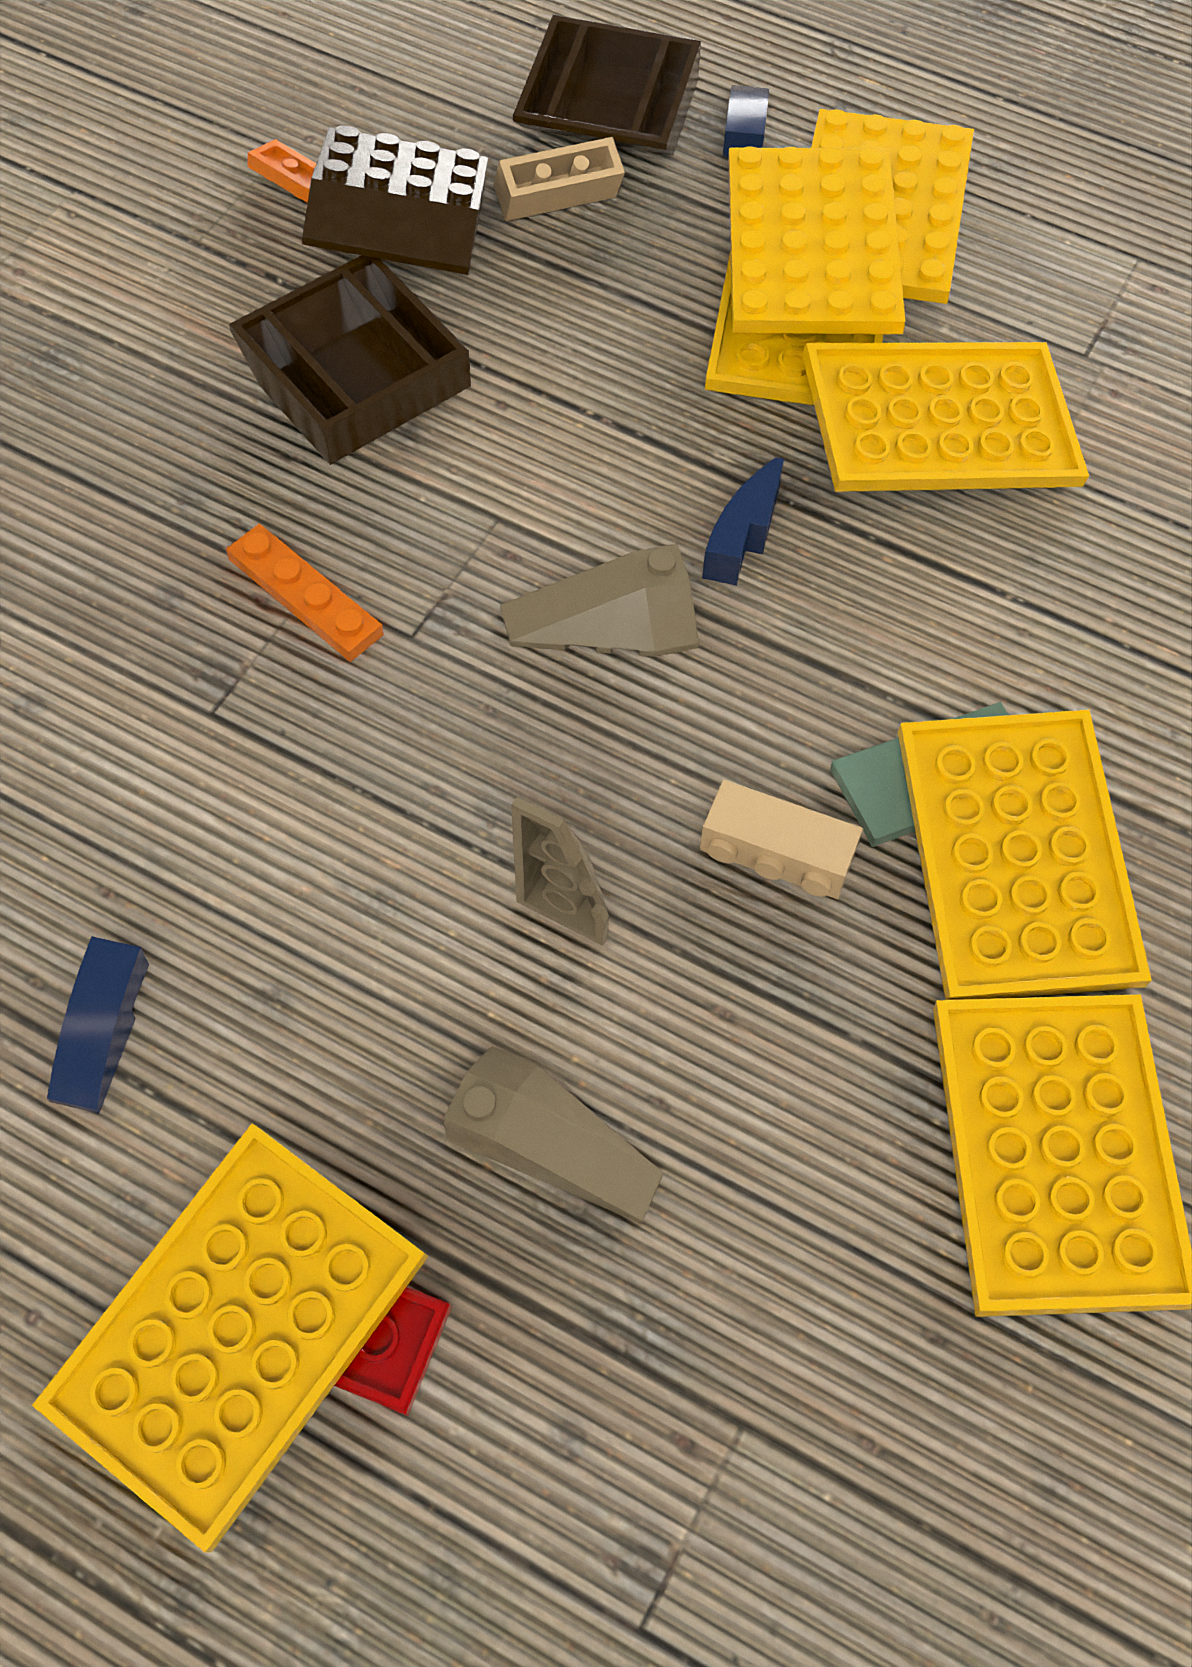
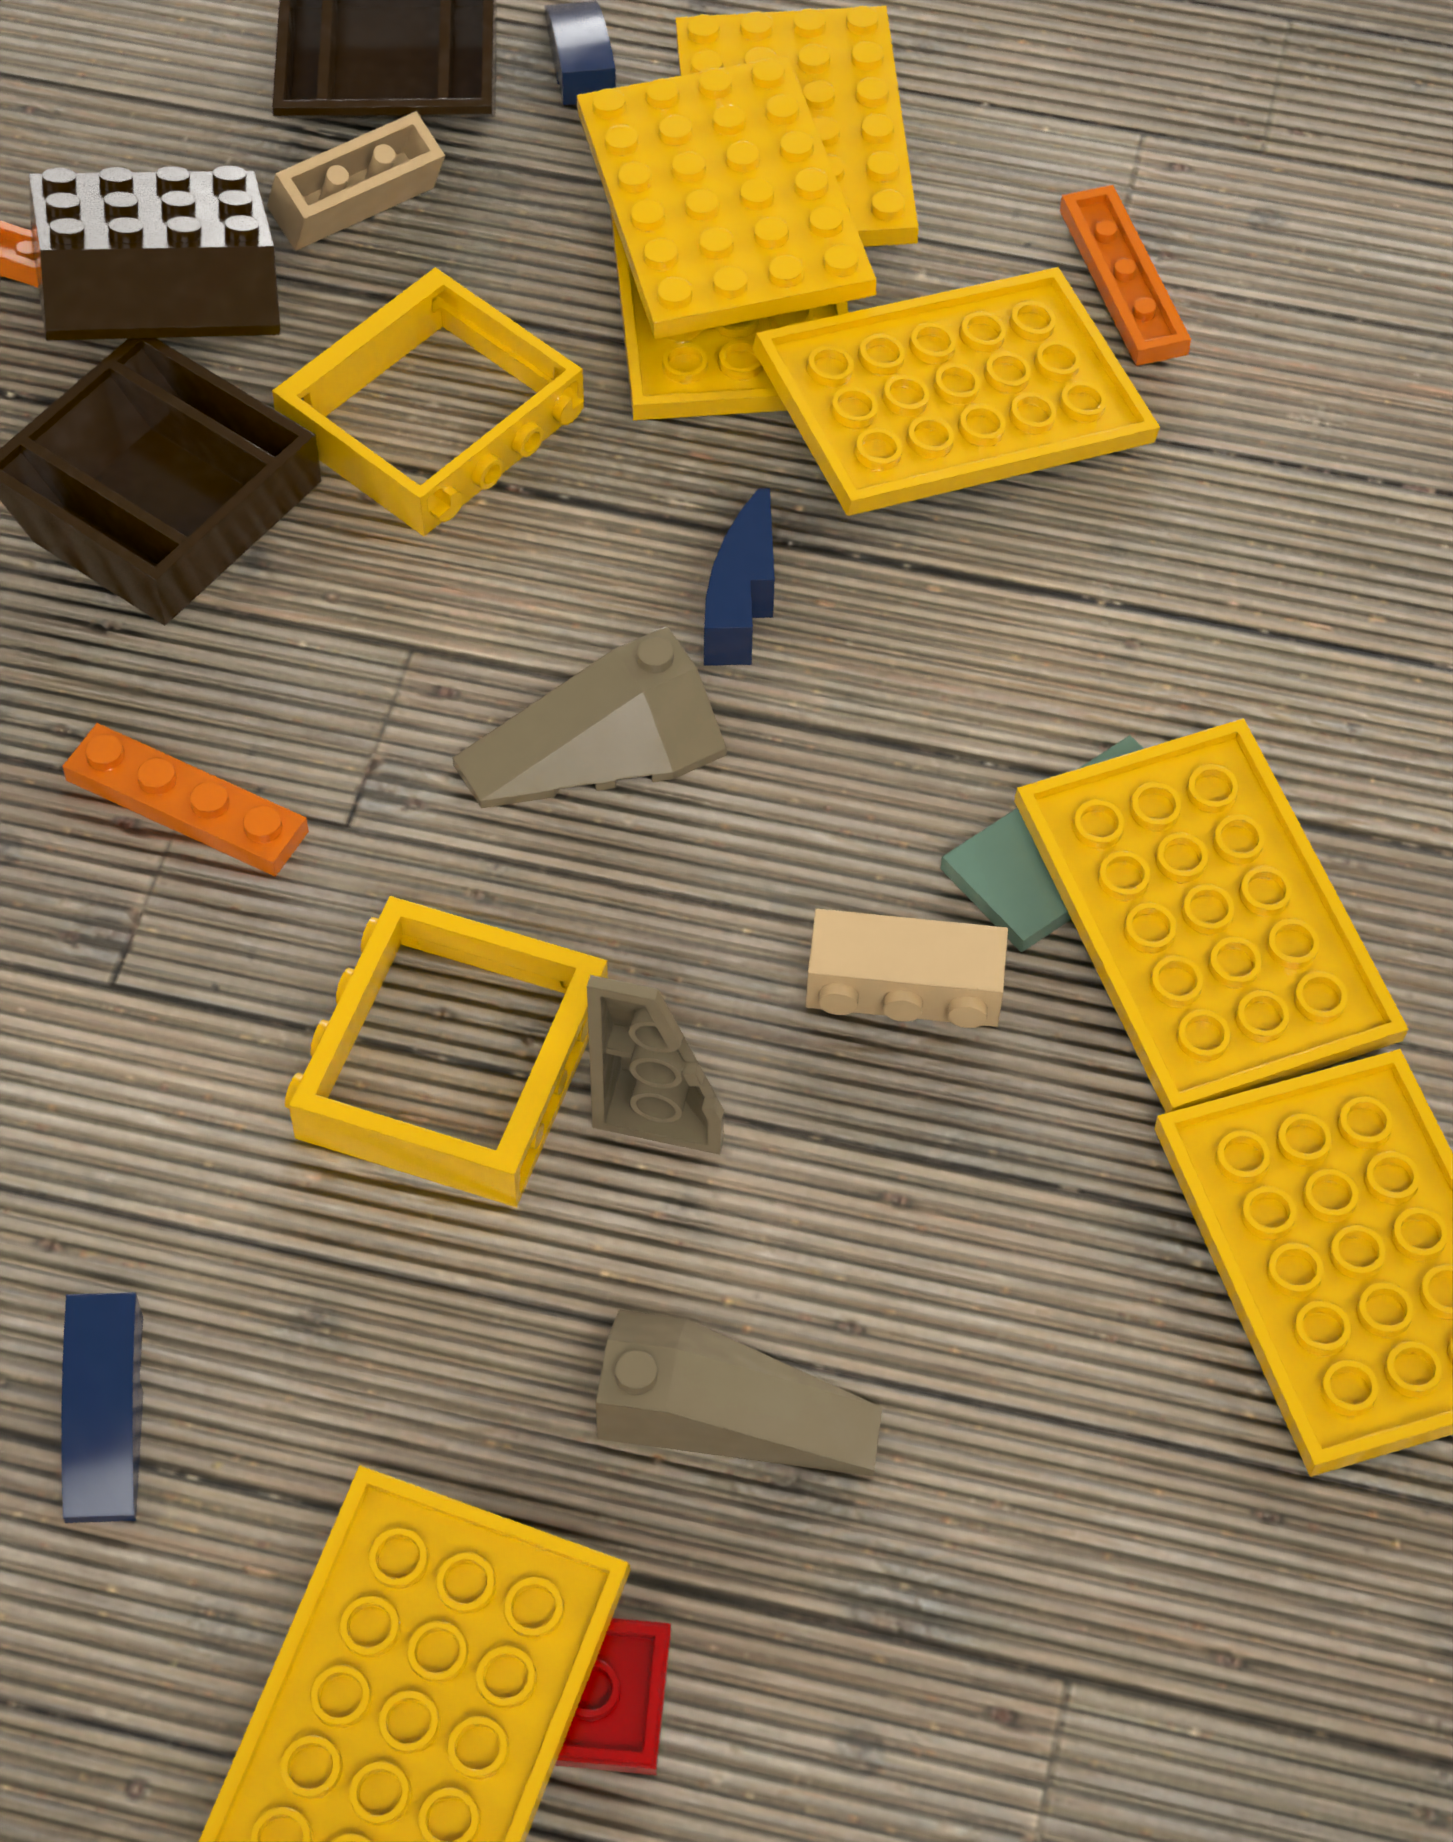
camera: 15 degrees left, 5 degrees down
none -> yellow window [272,267,584,537]
none -> yellow window [285,896,608,1208]
none -> orange plate [1060,185,1191,366]

